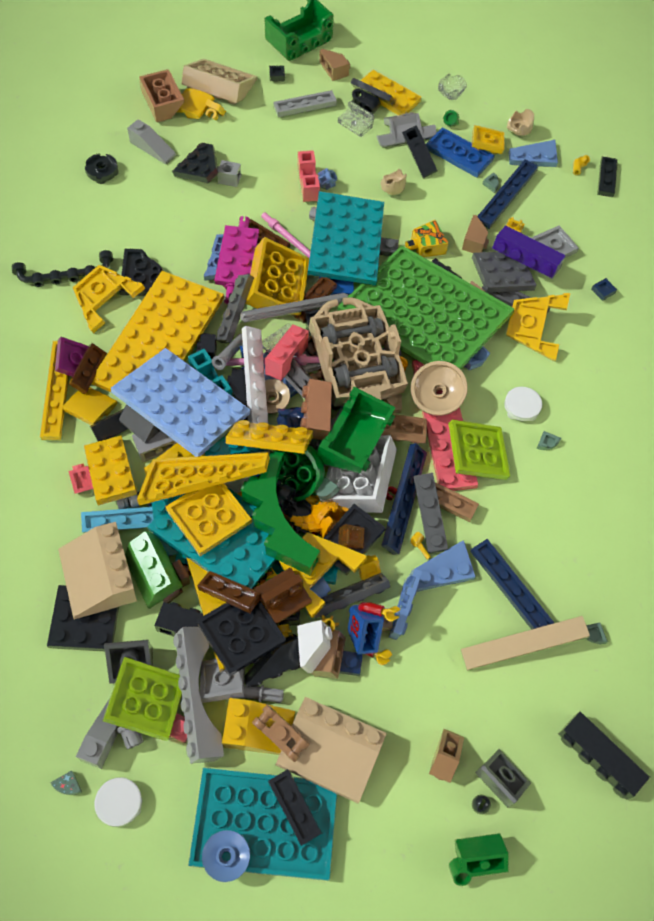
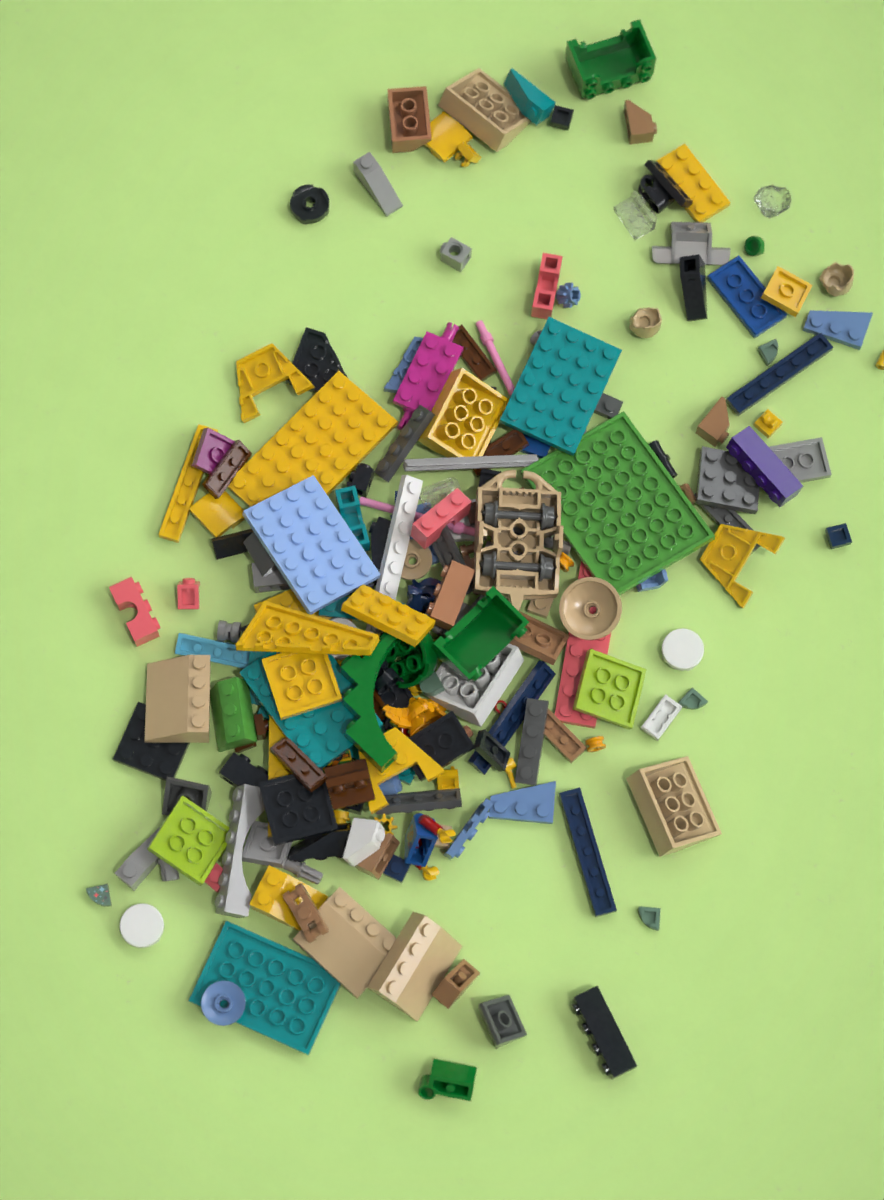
camera: 20 degrees right, 10 degrees up
black bar [11,250,114,287] -> none
yellow plate [84,435,137,506] -> none
black plate [172,143,218,183] -> none
light grey pin [212,333,243,370] -> none
black plate [268,769,323,846] -> none
light grey plate [274,90,337,117] -> none
clear orange slope [338,524,364,548] -> none
torso [405,220,448,257] -> none
tan tile [461,616,590,671] -> none
black hinge [472,795,491,814] -> none
none -> coral arch [109,577,161,647]
none -> tan slope [367,912,462,1022]
none -> black plate [473,729,510,772]
none -> teal slope [504,68,556,125]
none -> light orange bush [585,736,606,752]
none -> tan slope [626,756,722,857]
none -> white plate [640,694,682,741]

